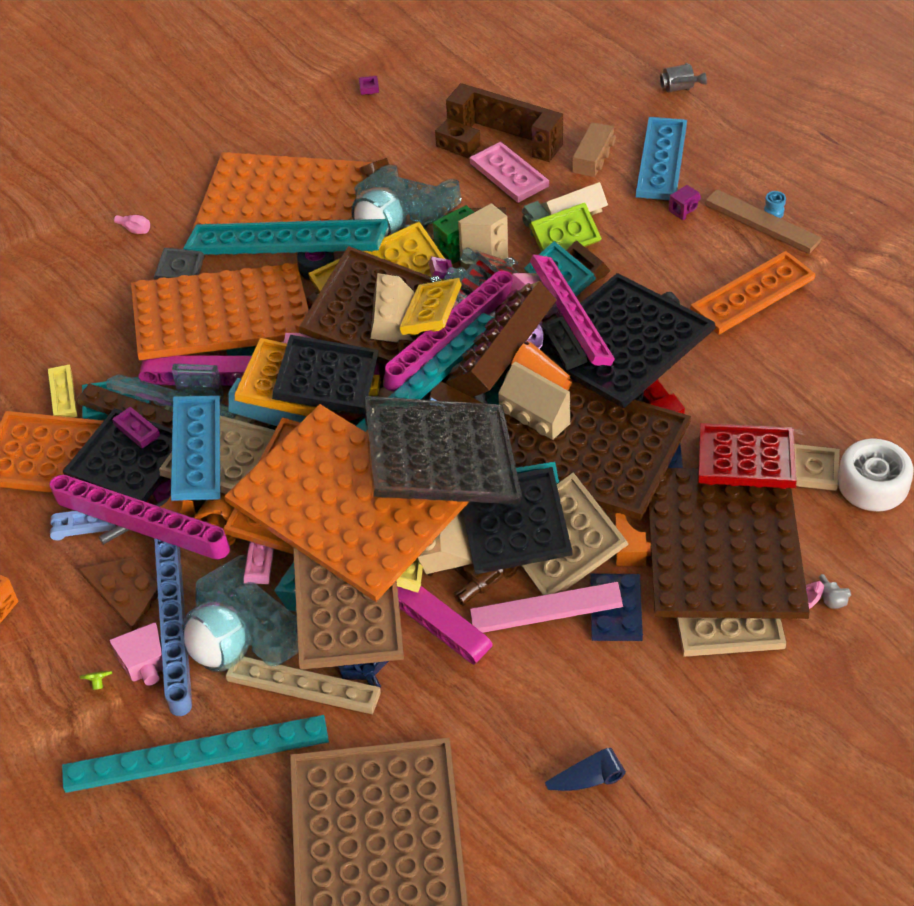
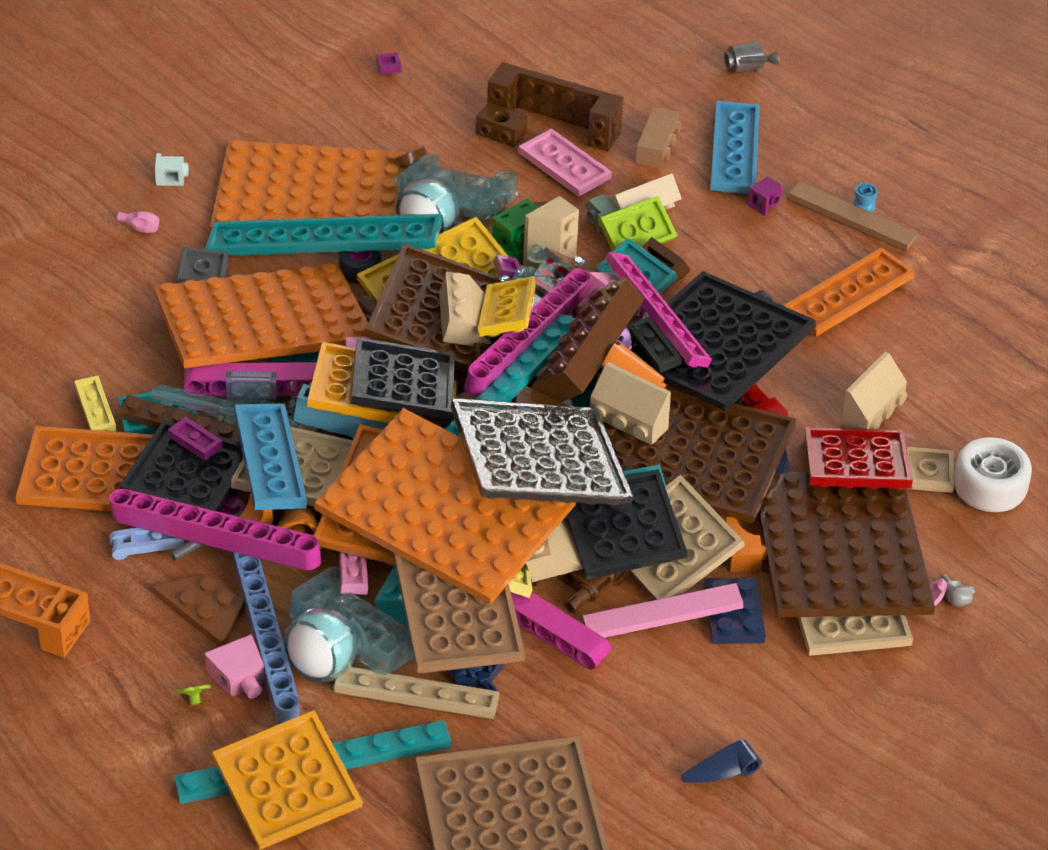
camera: 10 degrees left, 5 degrees down
none -> light aqua brick [155,153,189,186]
none -> light orange plate [212,710,363,850]
none -> tan slope [840,352,907,429]

